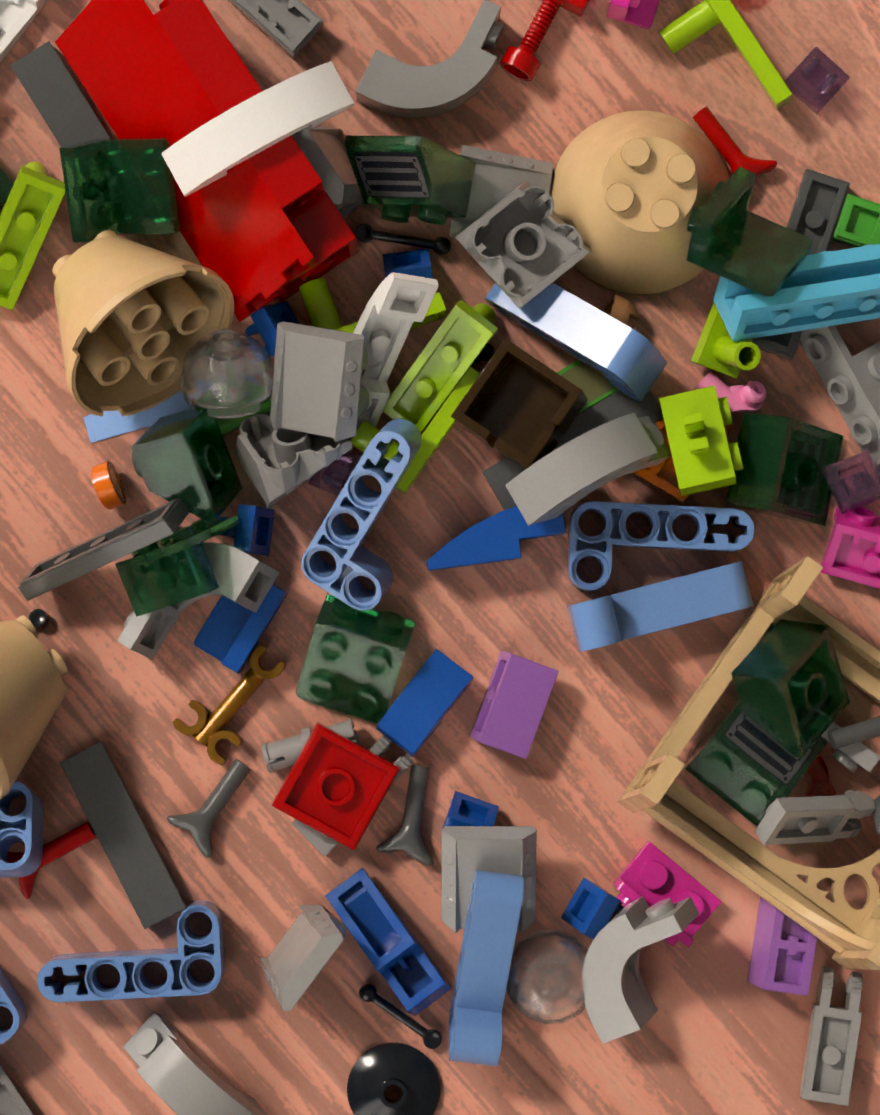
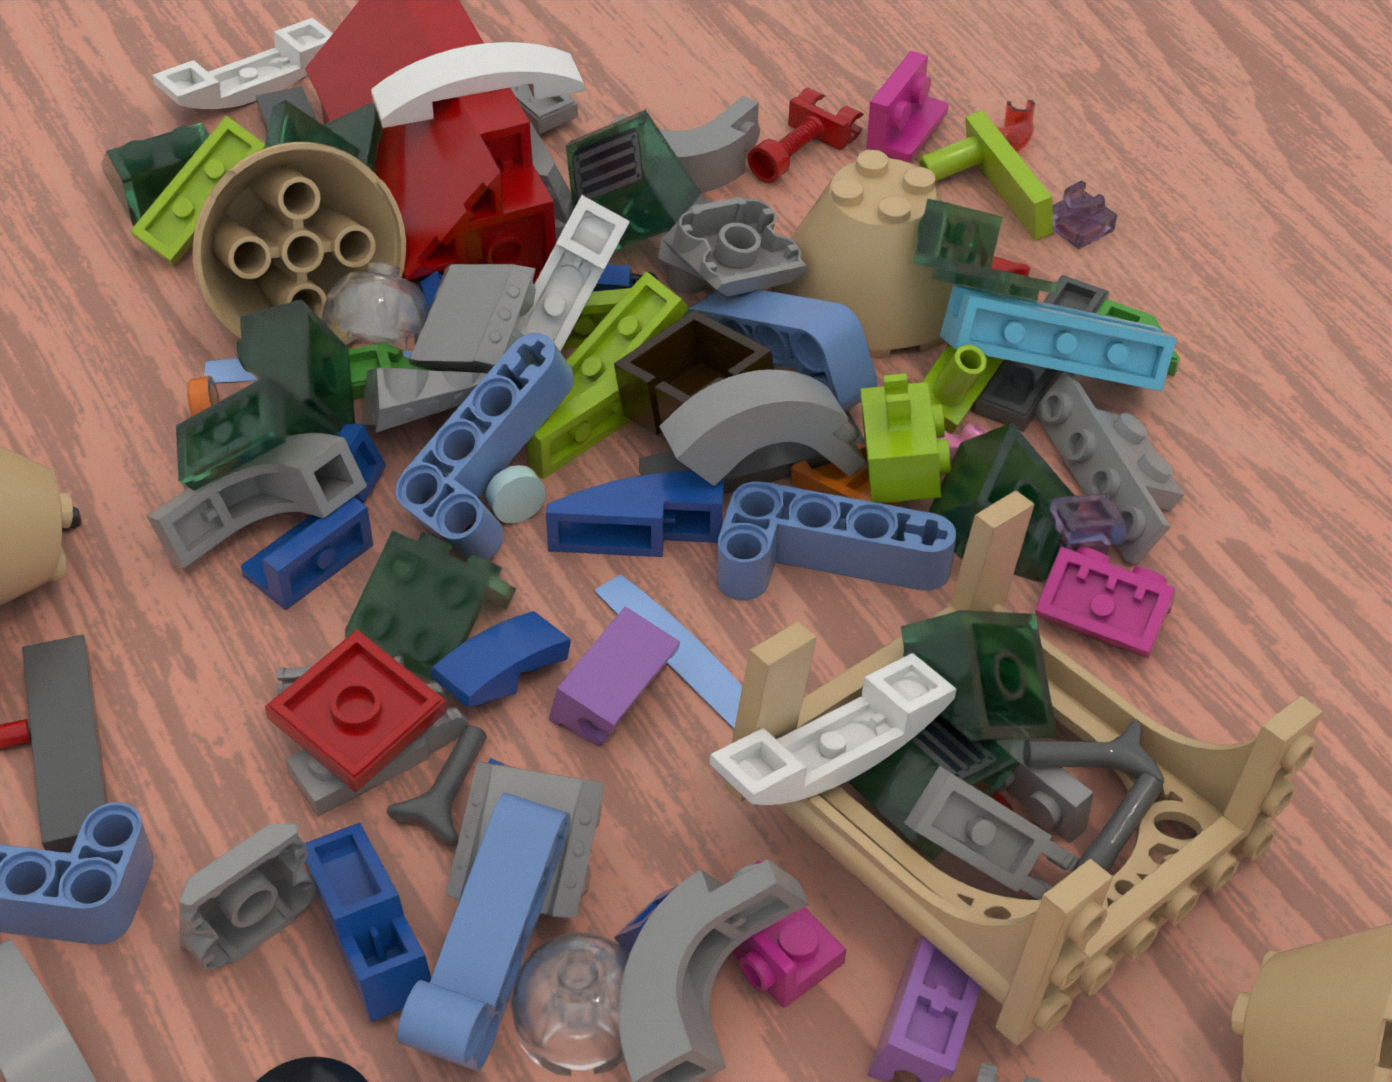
camera: 15 degrees right, 40 degrees down
dark grey tile [18,498,190,601] -> none
dark grey piece [167,759,251,858] -> none
pearl gold bar [172,645,286,765] -> none
black hinge [359,984,442,1049] -> none
medium blue beam [567,561,754,652] -> none
none -> light aqua tile [486,465,546,524]
none -> light blue sticker [594,574,742,729]
none -> white slope [709,653,957,805]

